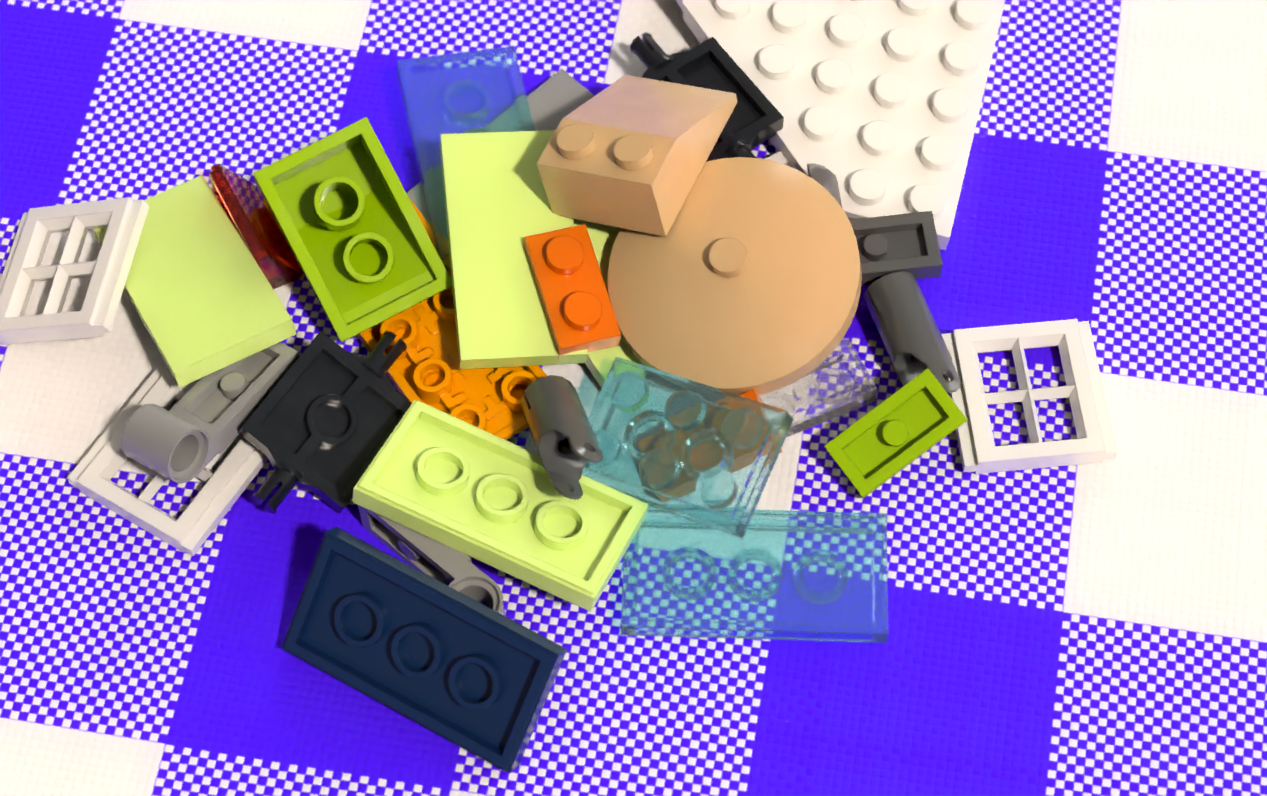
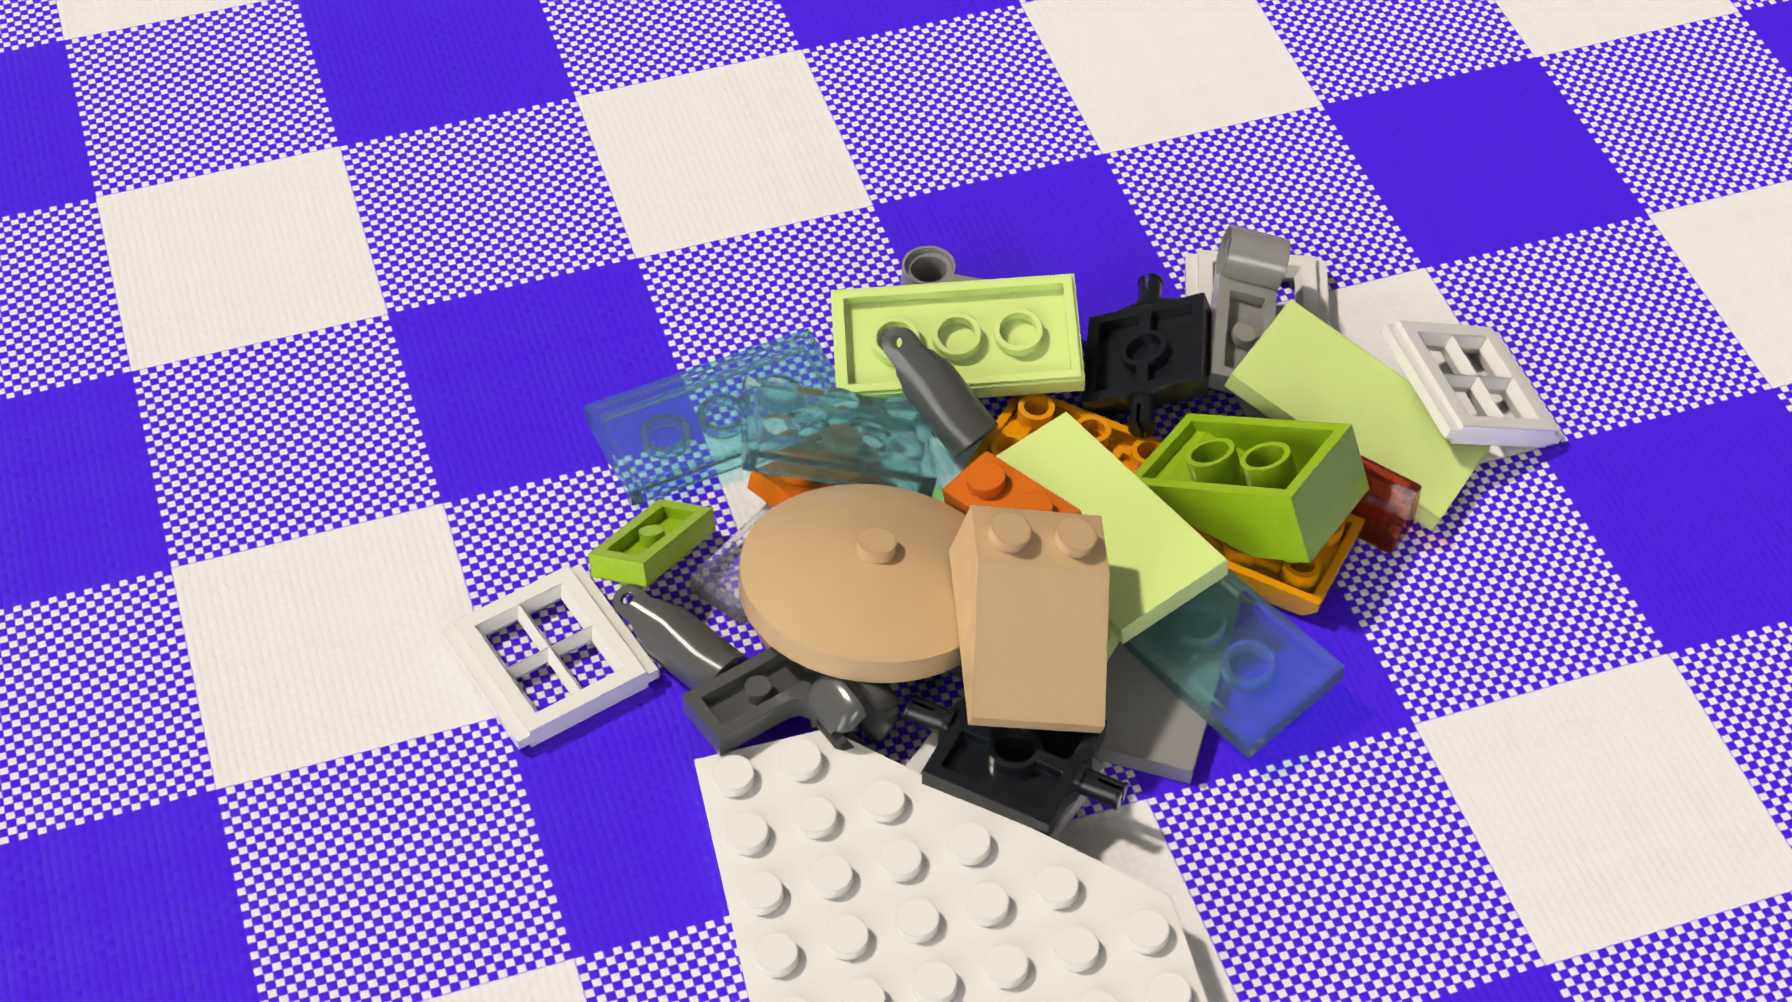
camera: 150 degrees right, 10 degrees down
dark blue tile [281,527,567,773] -> none

